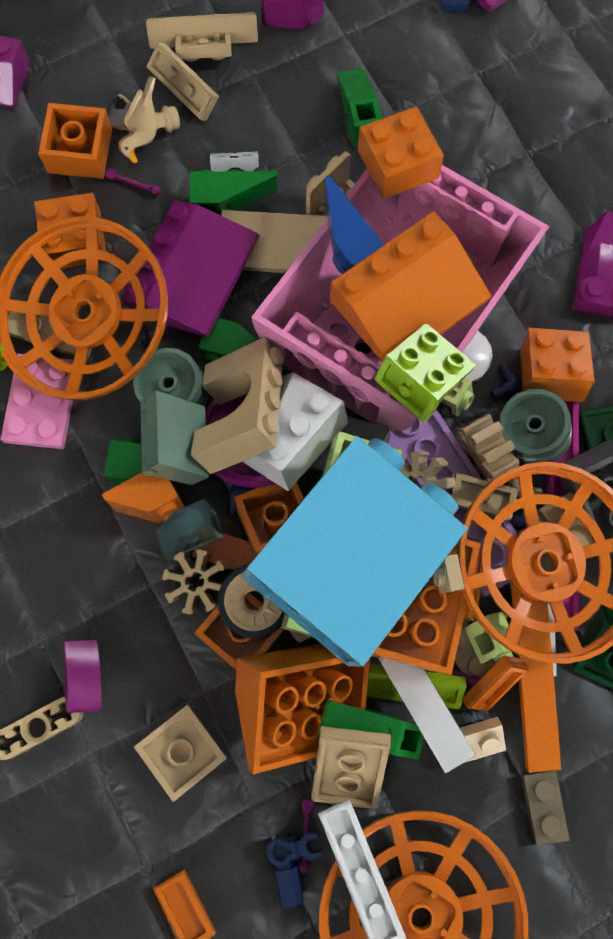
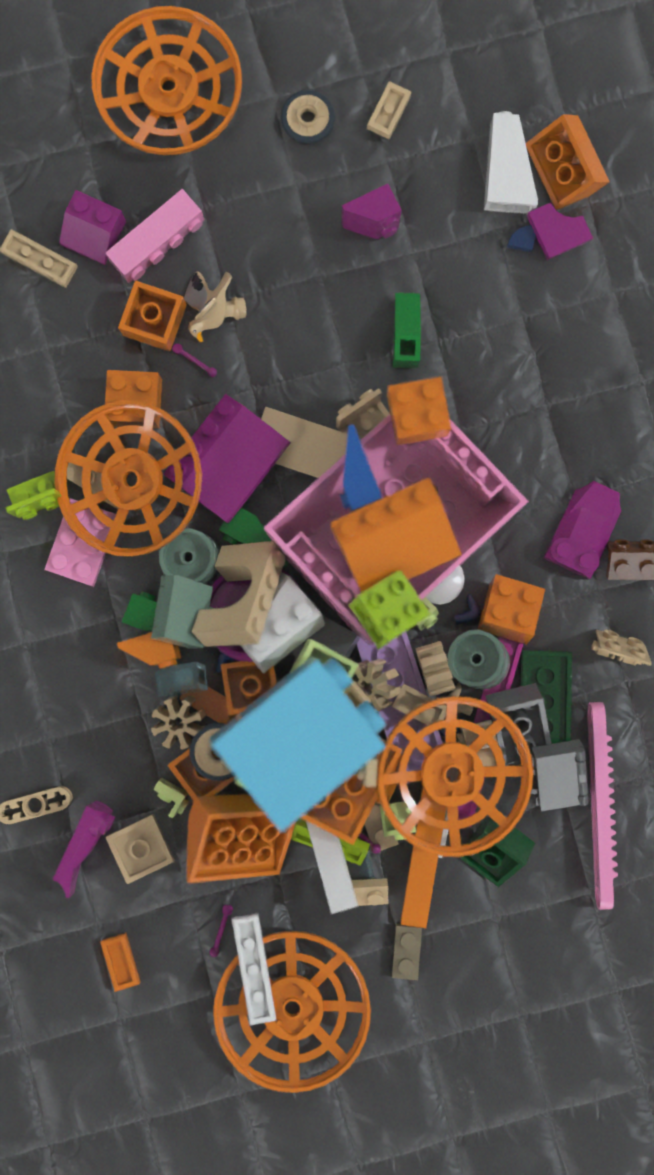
camera: 15 degrees right, 10 degrees up
magenta slope [62,640,102,713] -> none
tan bracket [146,12,258,62] -> none
tan tile [146,42,219,121] -> none
green slope [190,169,278,215] -> none
white piece [210,151,259,172] -> none
dark blue bar [267,830,324,908] -> none
tan tile [311,726,391,809] -> none
green slope [318,700,424,760] -> none
orange tile [462,655,529,711] -> none
none -> magenta slope [53,800,115,898]
none -> bright pink brick [105,189,204,283]
none -> yellowish green bracket [153,778,189,818]

